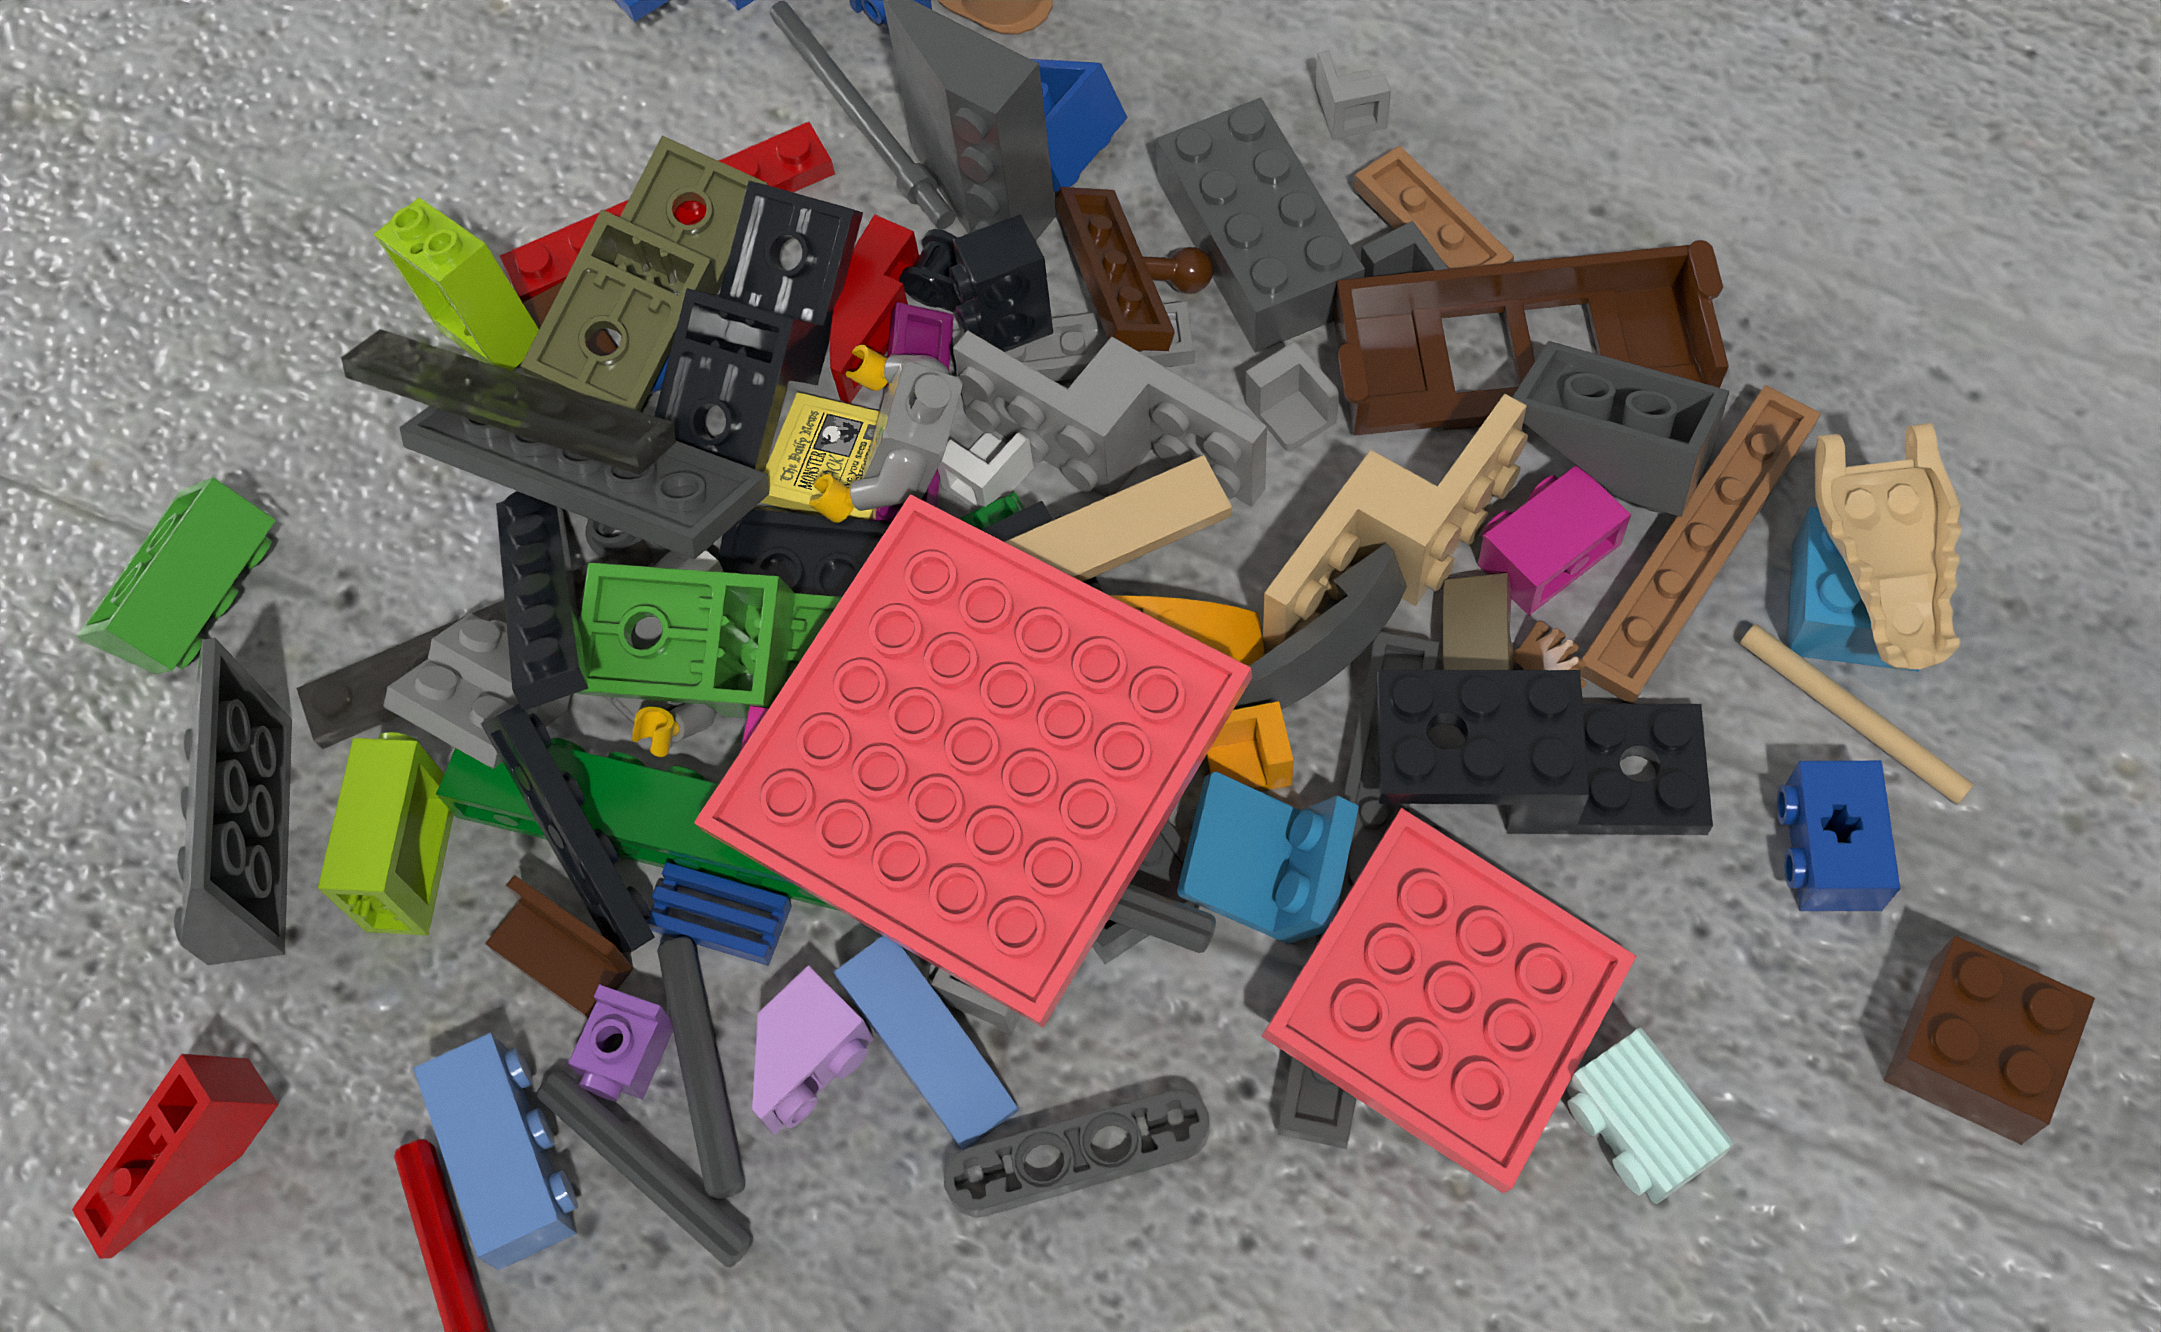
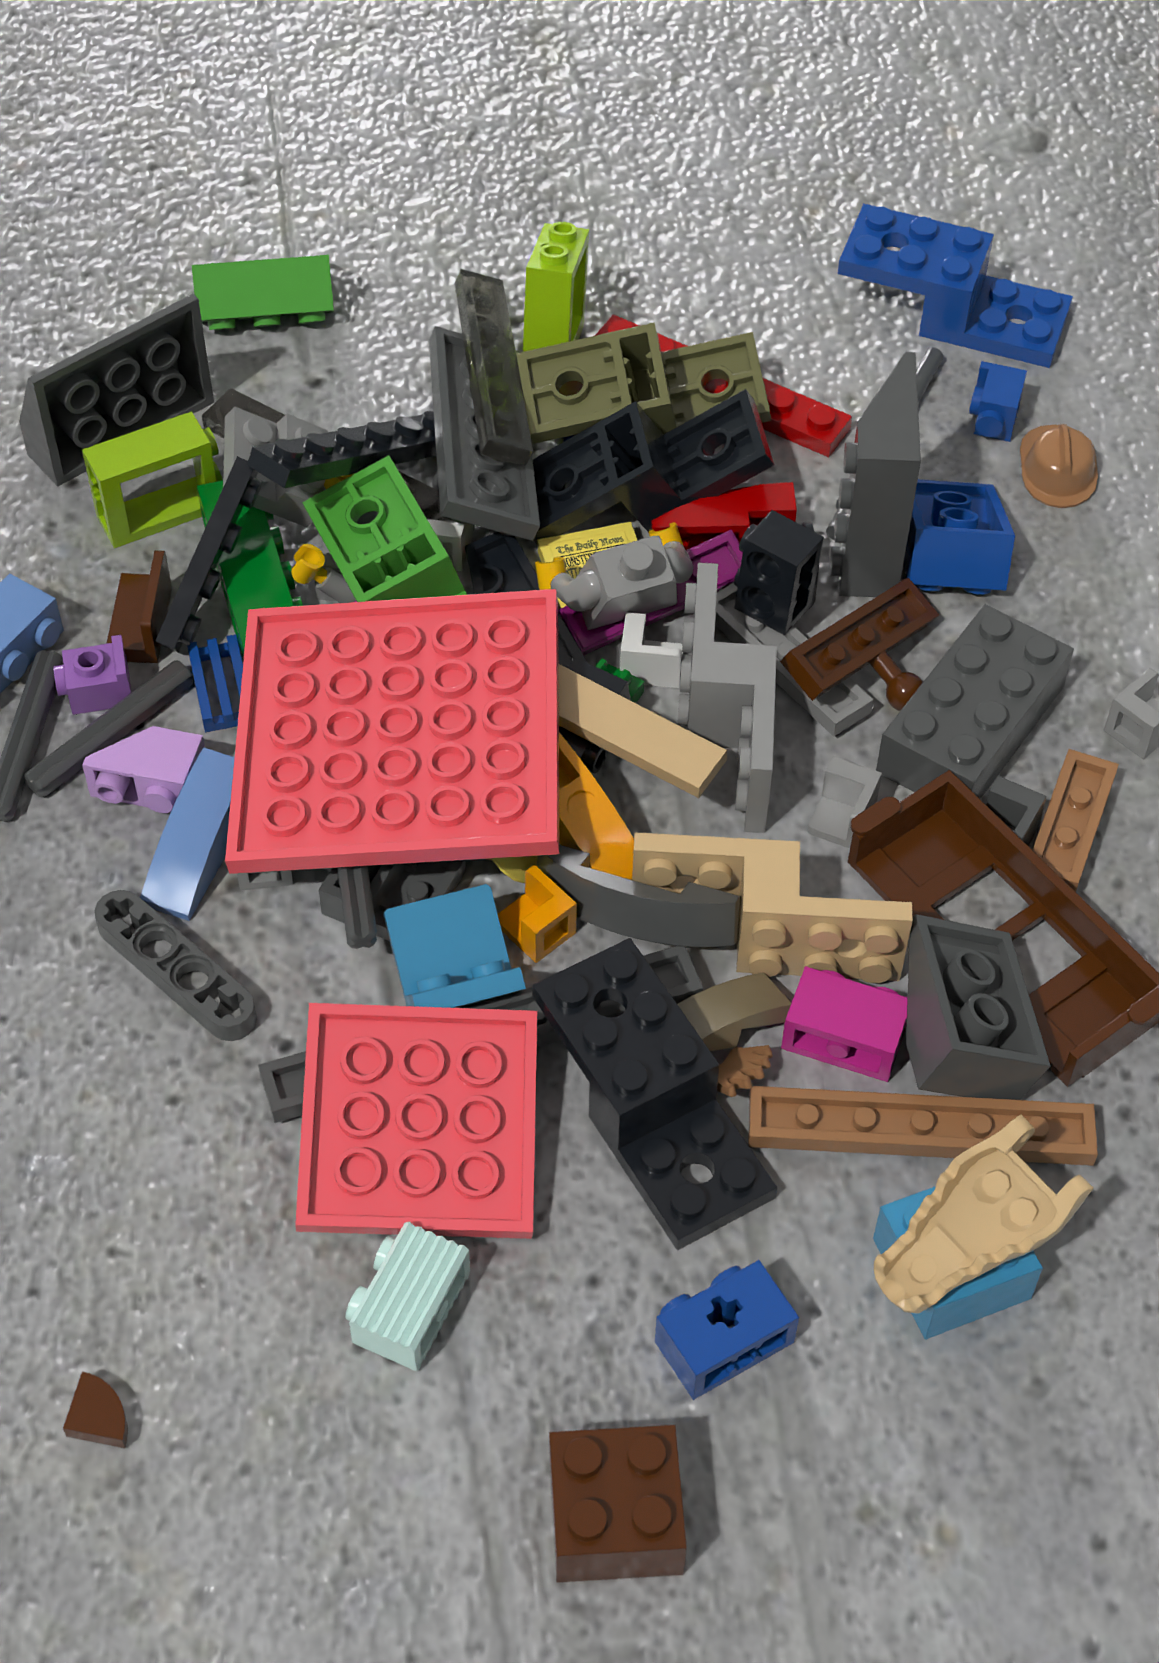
camera: 50 degrees right, 10 degrees down
tan bar [1740,624,1975,805] -> none

